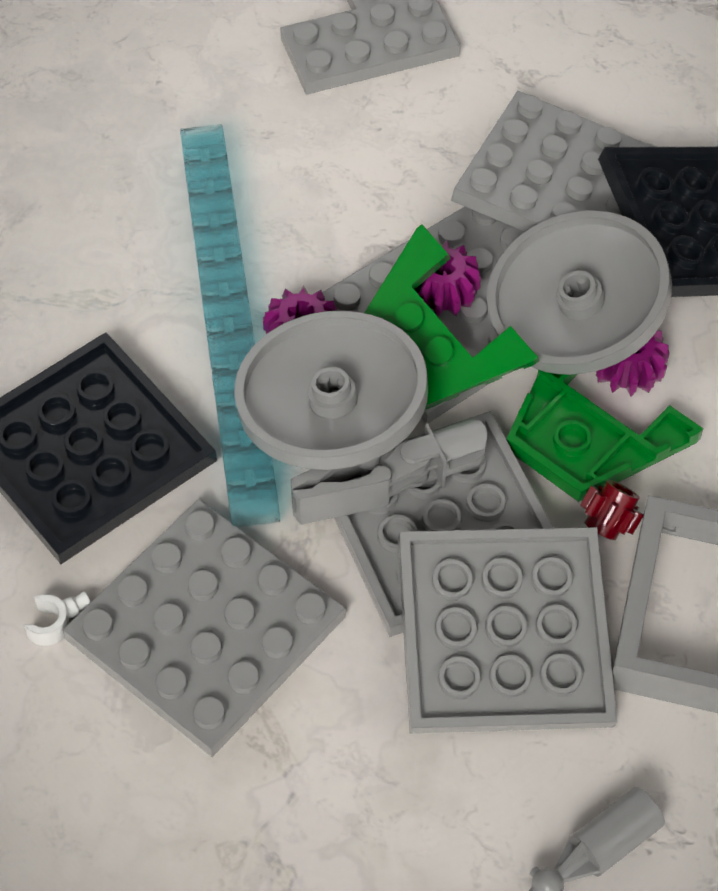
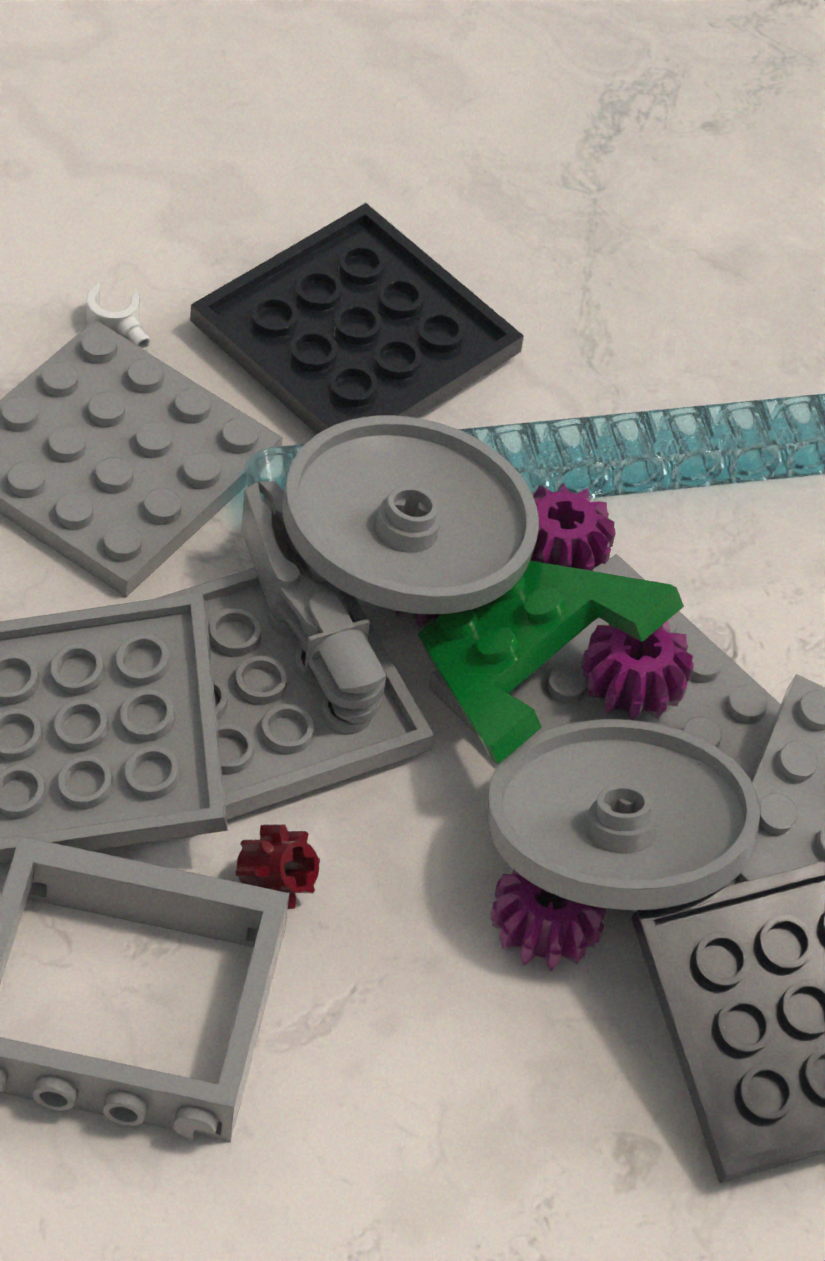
camera: 80 degrees right, 5 degrees down
green wing [506,370,704,502] -> none

